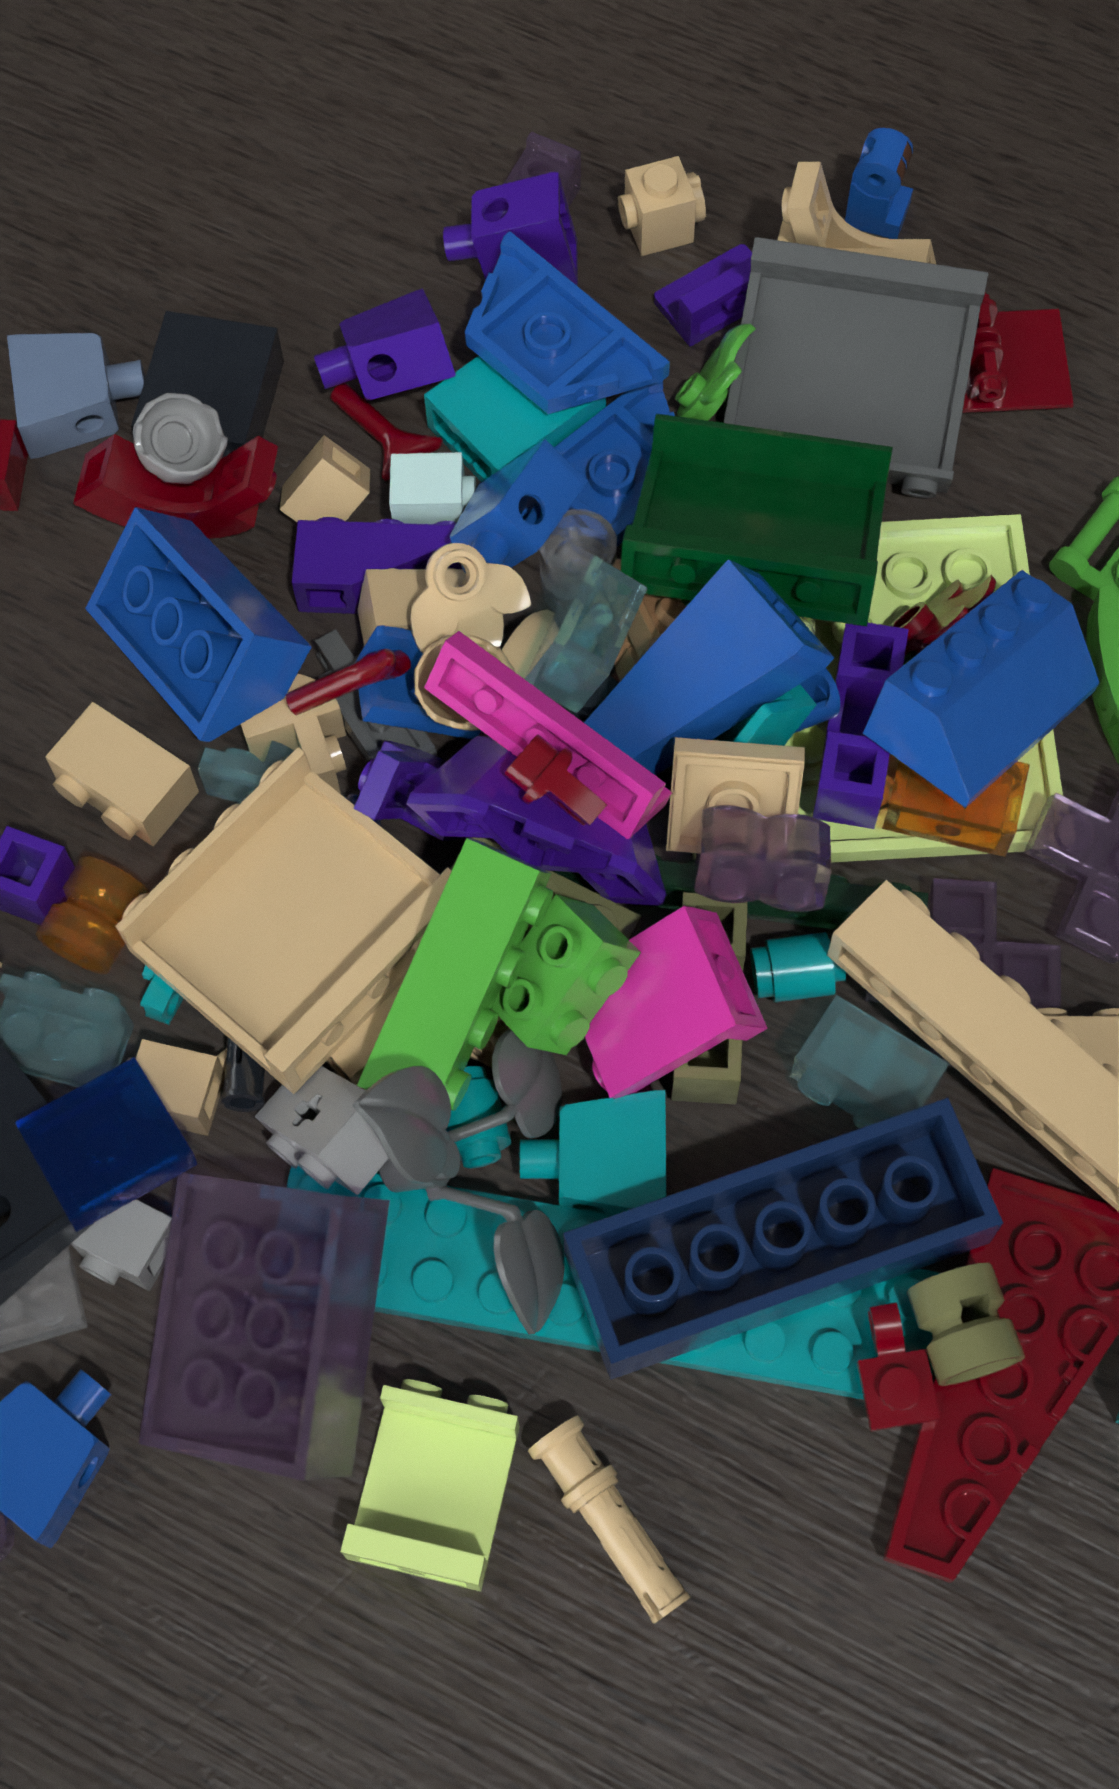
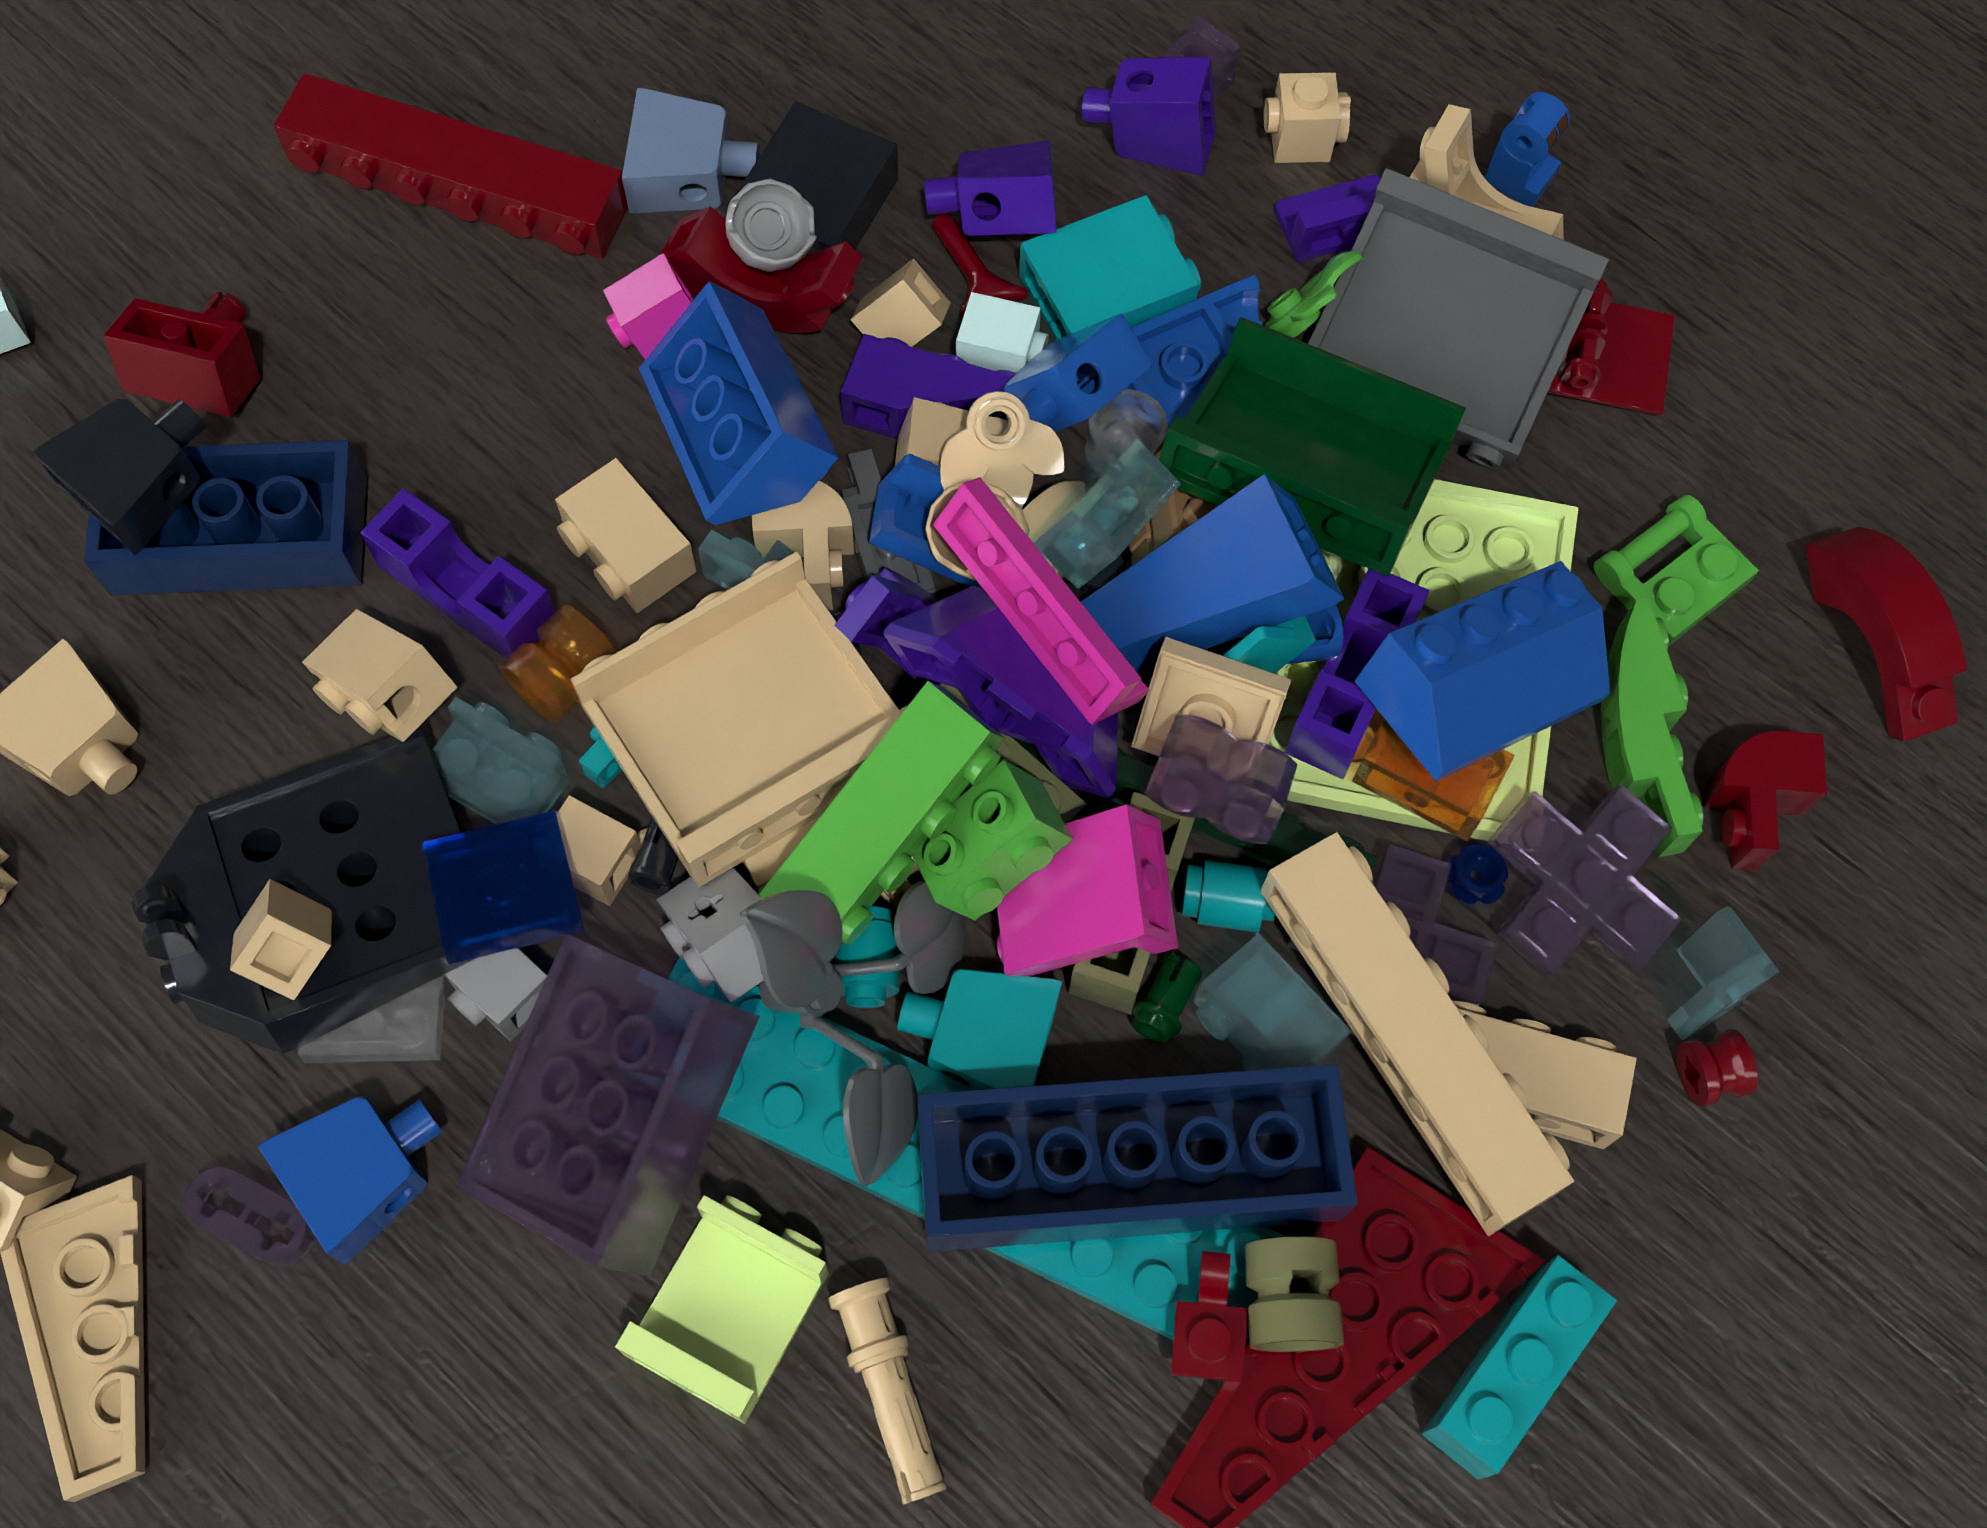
camera: 10 degrees right, 0 degrees up
dark red piece [286,648,411,716] -> none
blue wing [465,231,670,414] -> none
dark red piece [505,734,607,826] -> none
dark red plate [891,575,996,657] -> none
none -> dark pink brick [603,253,694,360]
none -> dark green pin [1132,954,1203,1044]
none -> clear blue plate [1444,844,1508,905]

